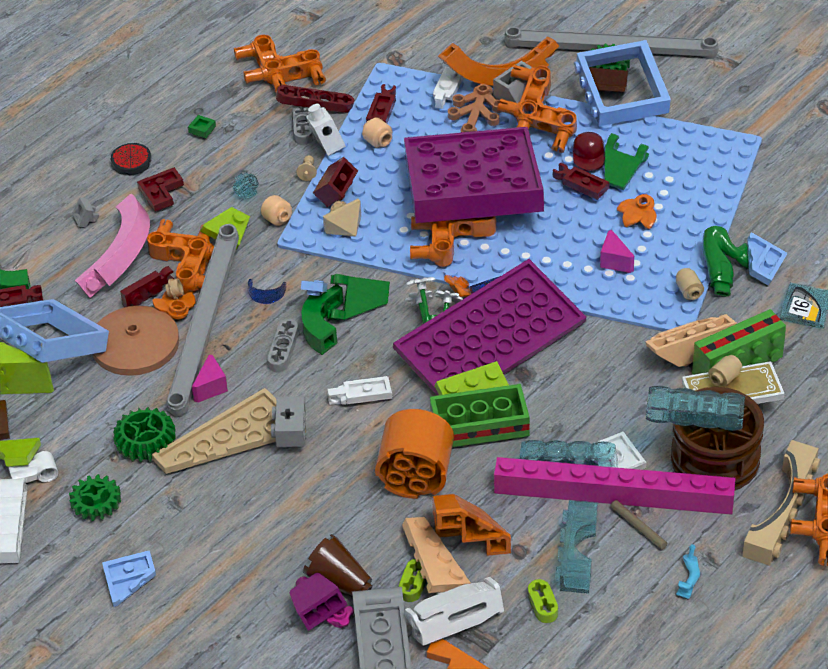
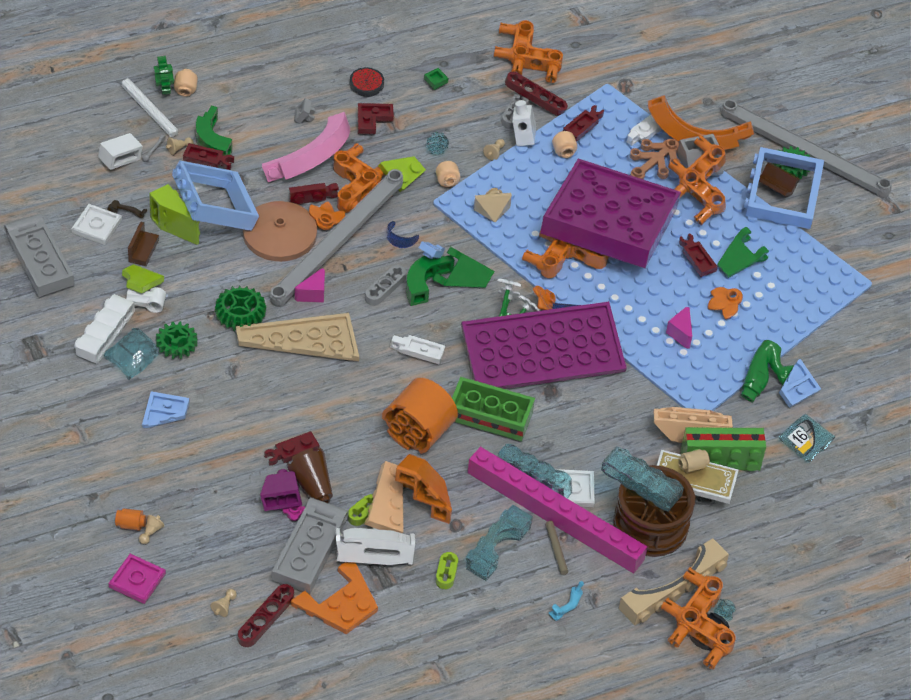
camera: 20 degrees right, 5 degrees up
tan plate [166,278,184,299] -> none
light grey brick [271,396,306,447] -> none
dark red brick [313,157,358,207] -> none
lime wing [435,361,509,395] -> none
dark red cap [573,132,605,171] -> none
tan brick [676,268,704,300] -> none
none -> clear light blue slope [104,328,159,380]
none -> dark red plate [264,431,320,466]

